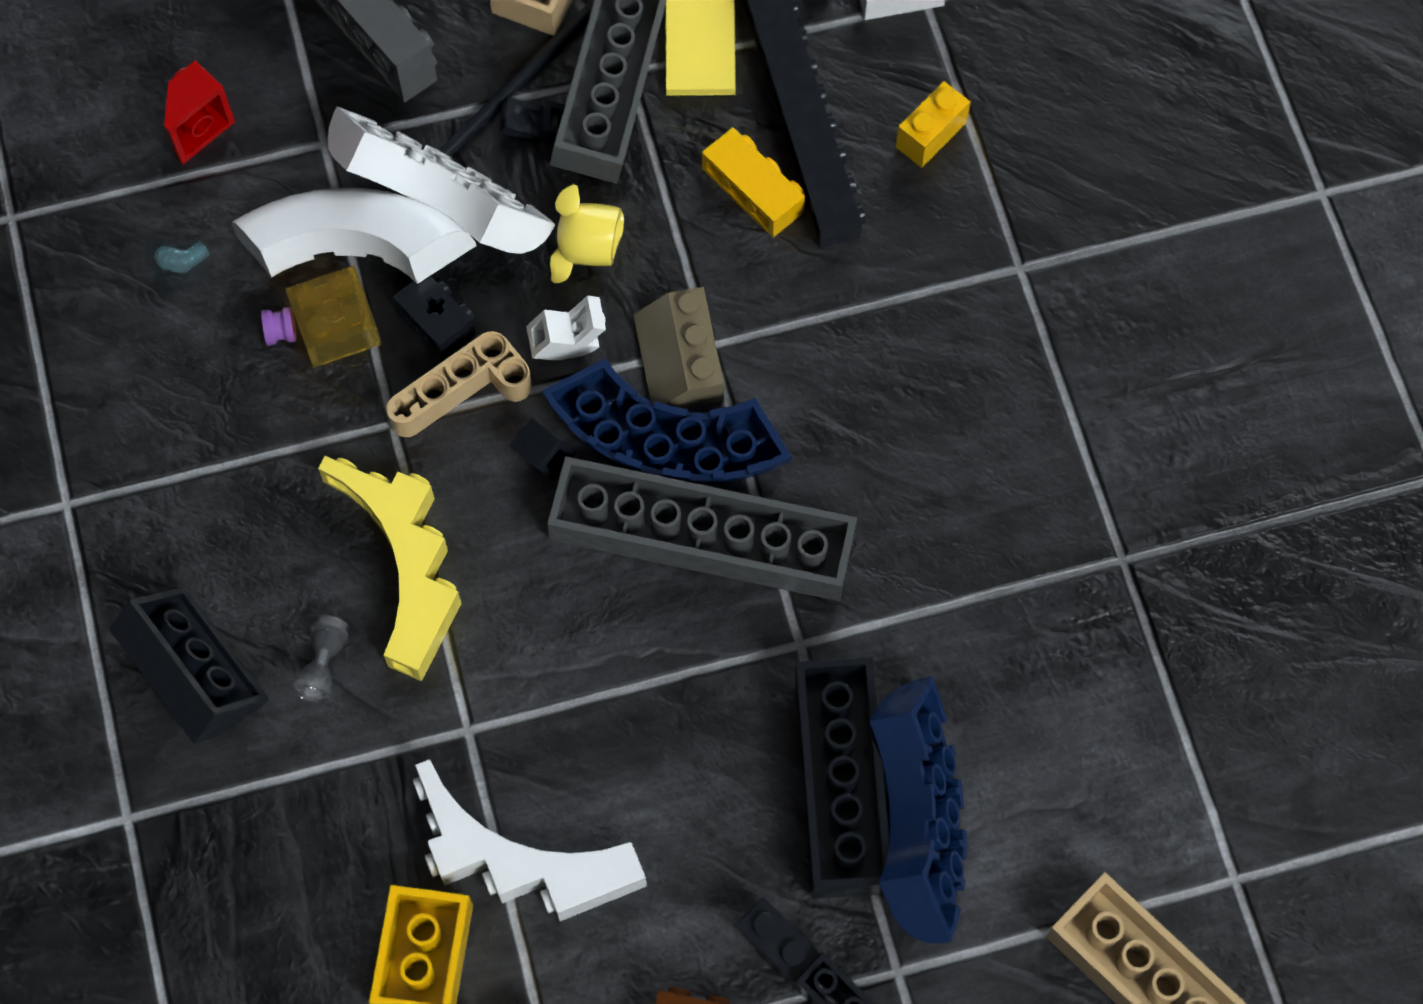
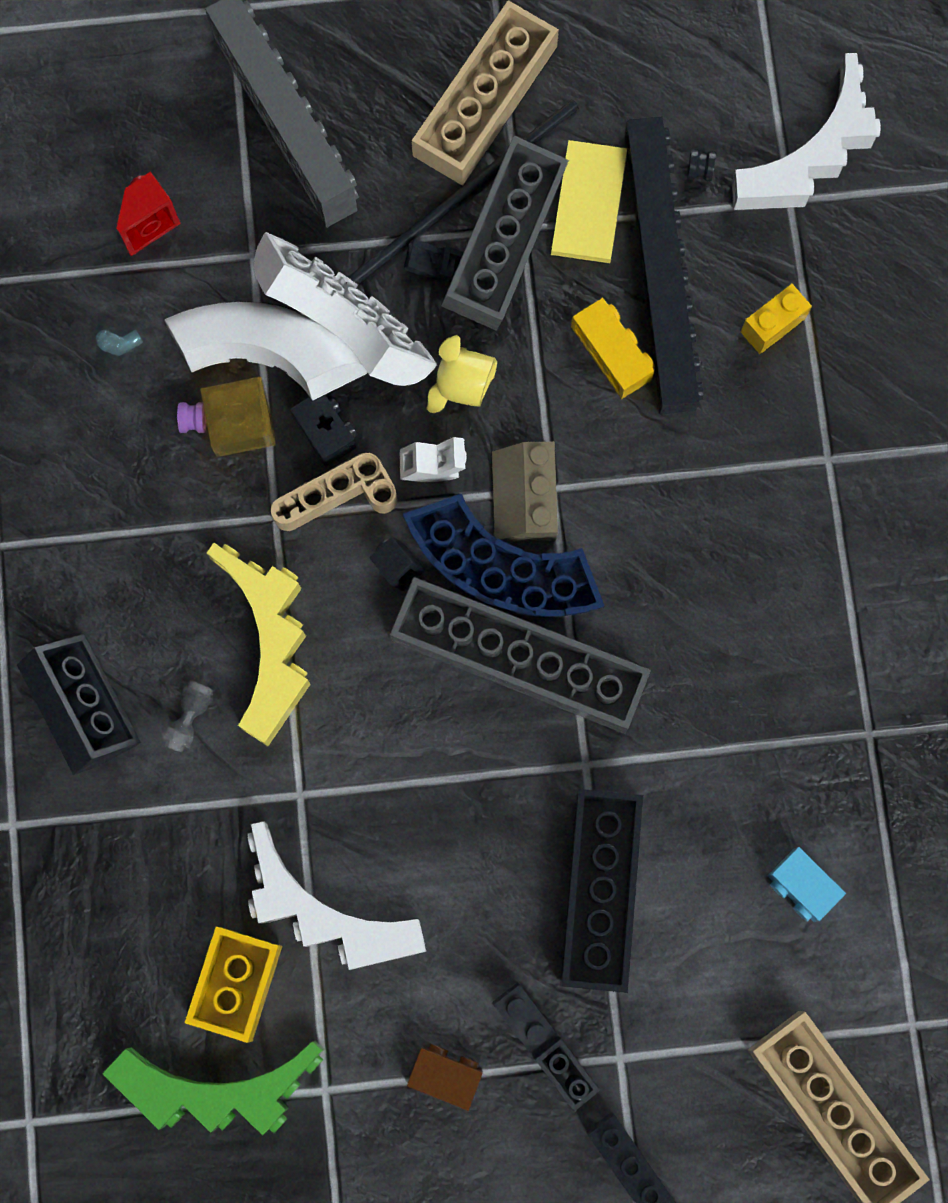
camera: 10 degrees right, 10 degrees up
dark blue brick [869,676,967,943] -> none
none -> medium azure brick [768,847,846,922]

